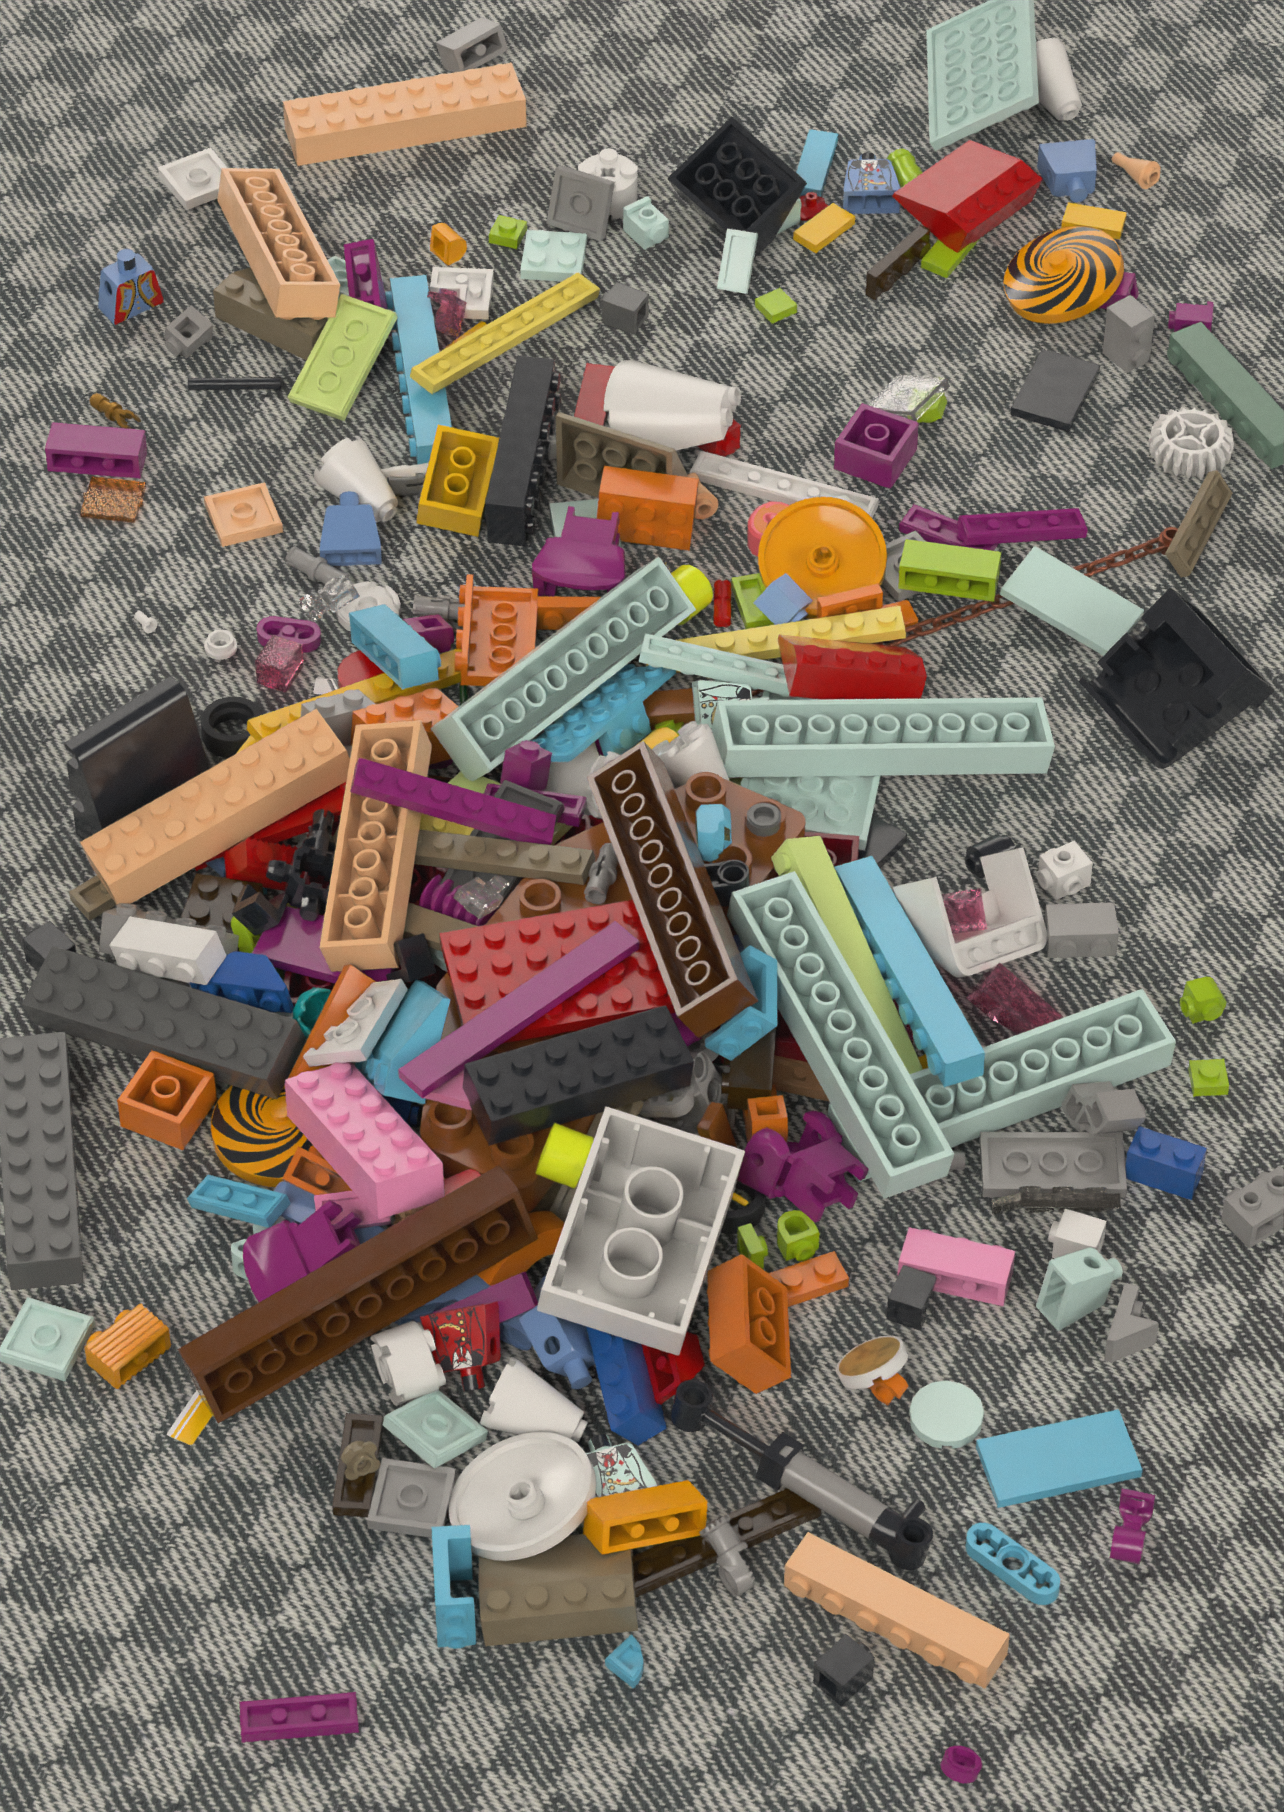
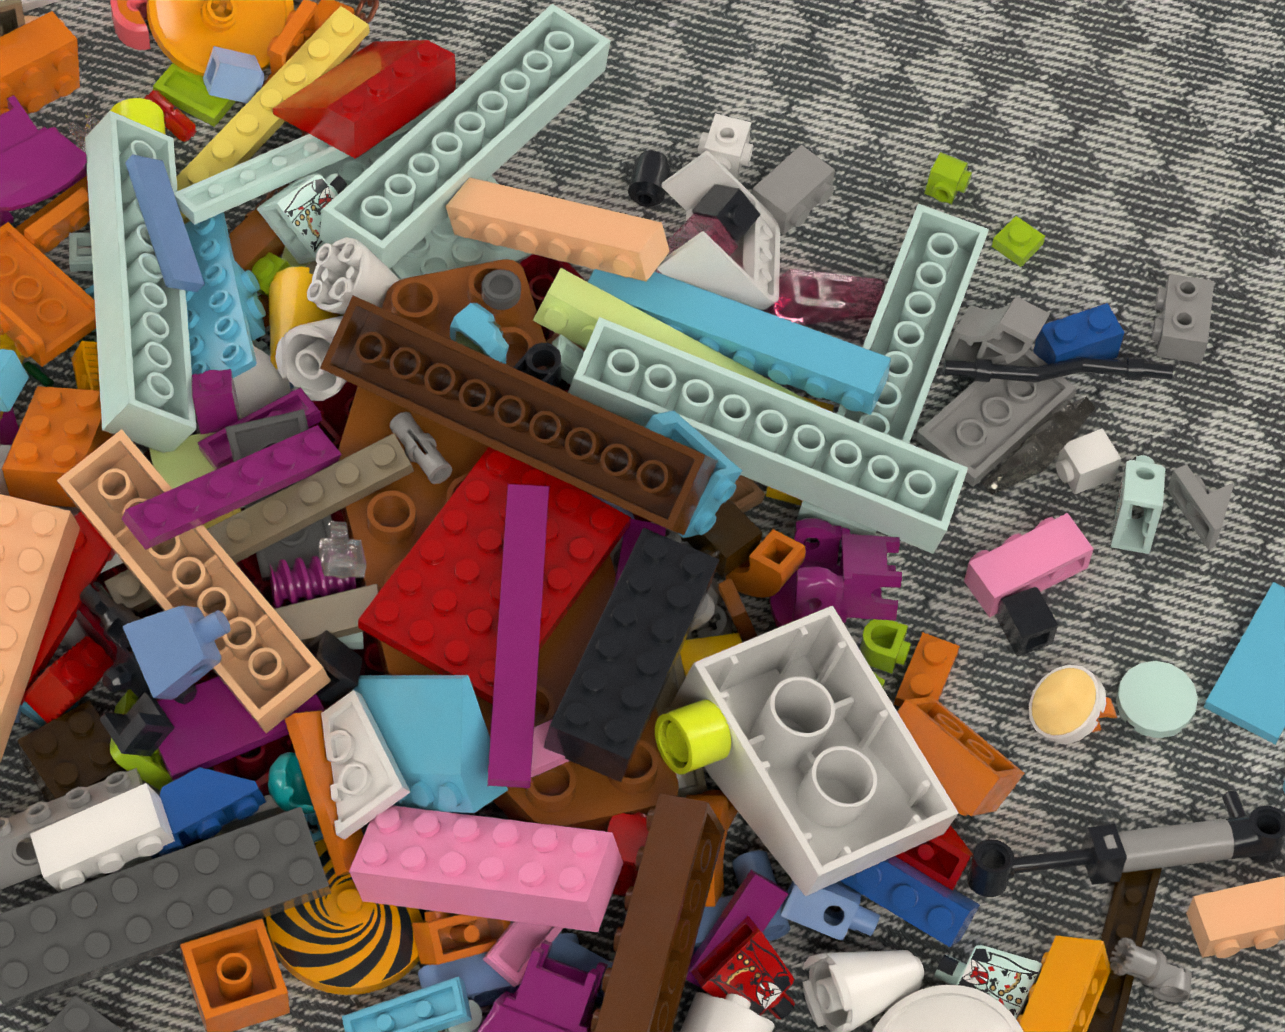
camera: 50 degrees left, 10 degrees up
none -> medium blue torso [123,605,231,700]
none -> medium blue tile [125,154,205,292]
none -> light nougat brick [446,177,670,282]
none -> black brick [692,184,761,242]
none -> black bar [943,357,1173,383]

